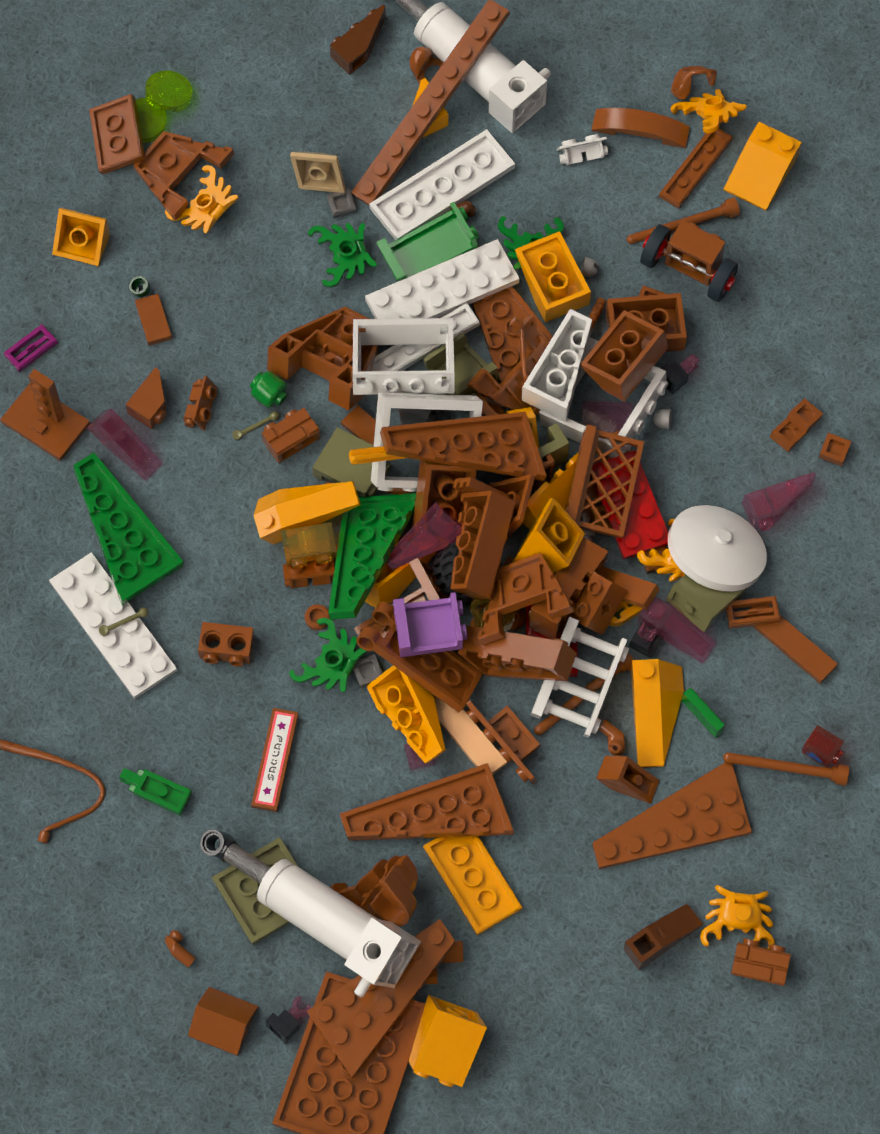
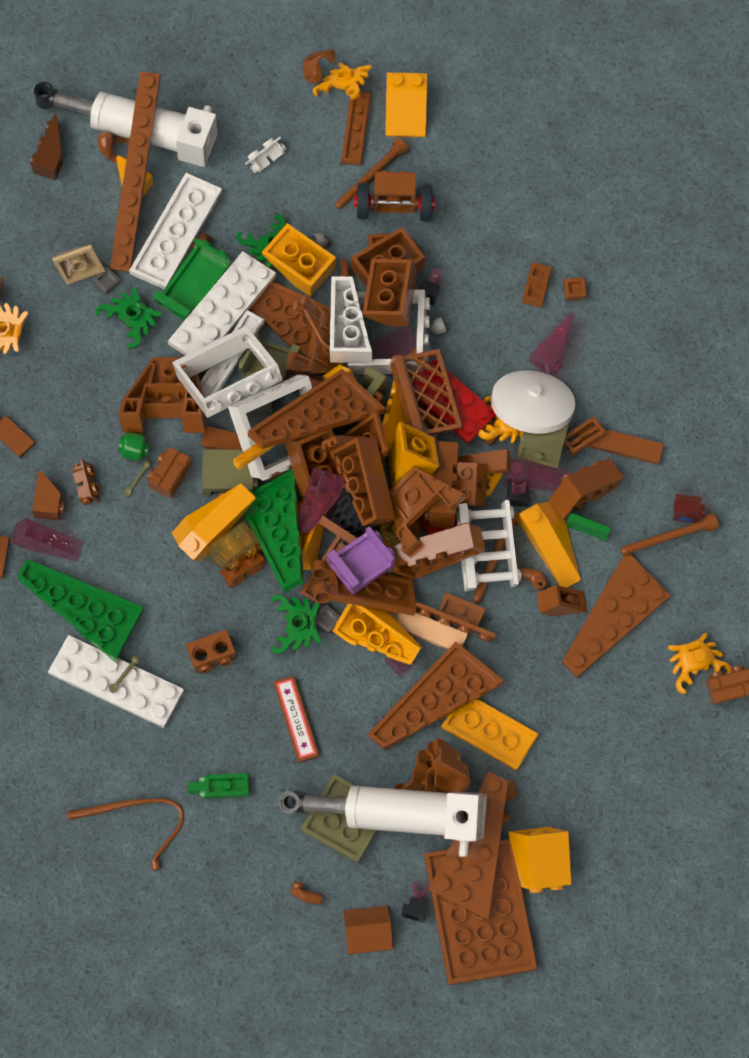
camera: 30 degrees left, 0 degrees up
dark orange tile [305,604,330,631] -> none
dark orange slope [591,108,690,148] -> none
reddish brown slope [623,904,703,971] -> none
none -> dark orange wedge [548,458,625,520]

